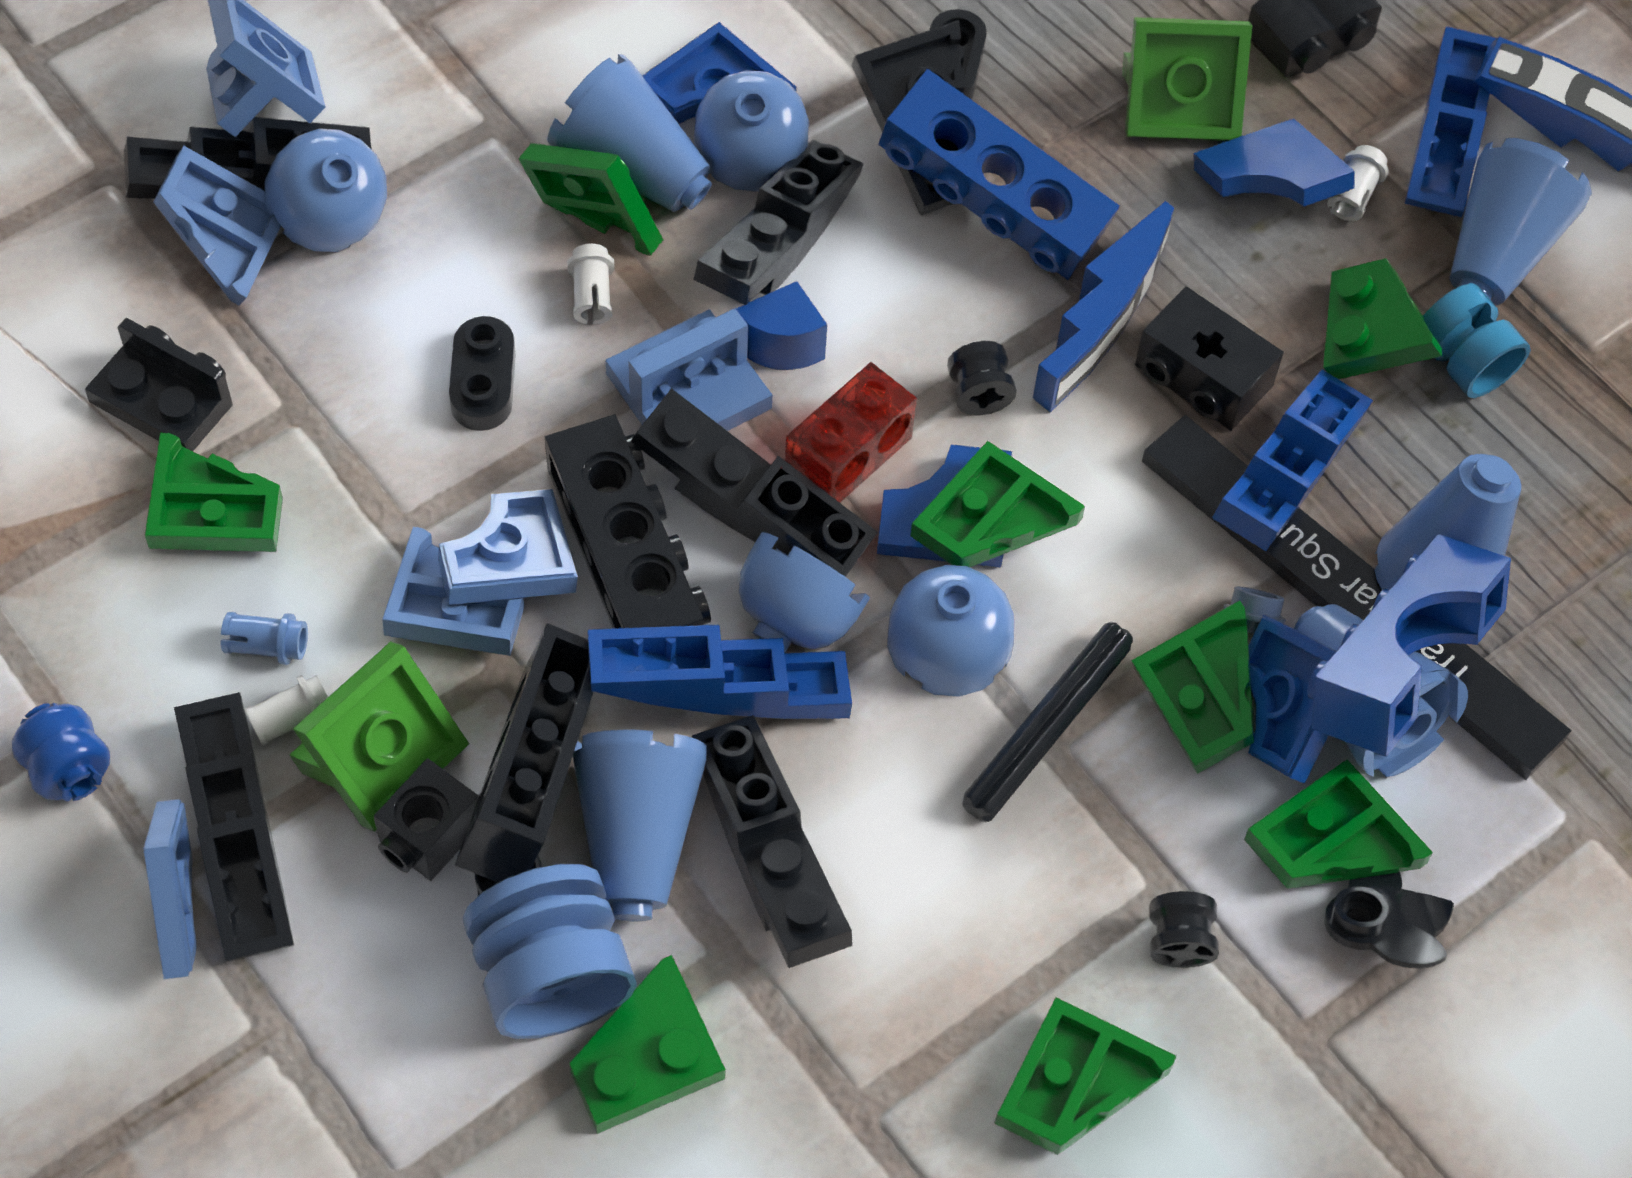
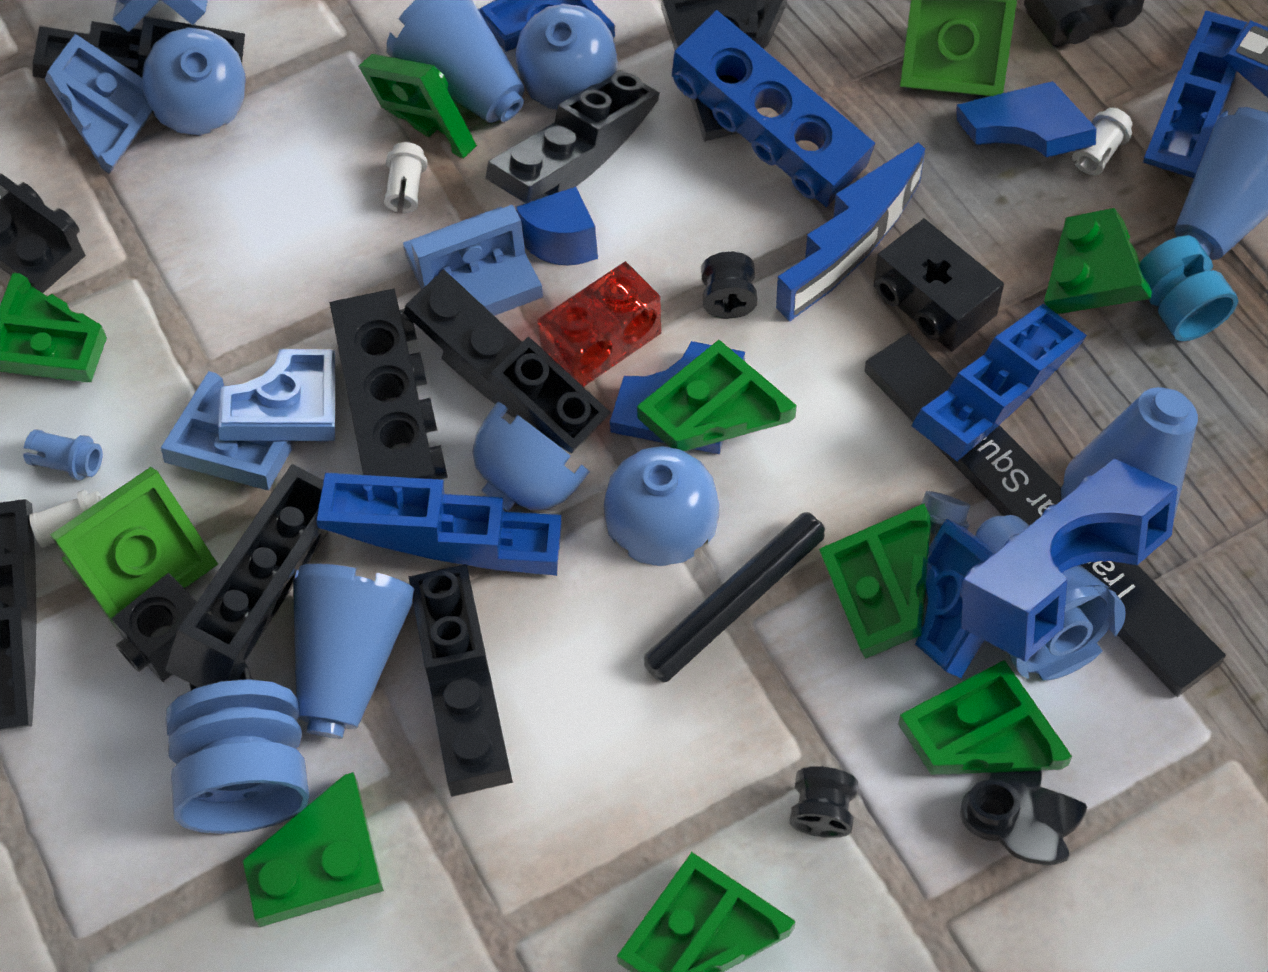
camera: 15 degrees right, 0 degrees up
black plate [449,316,516,431] -> none

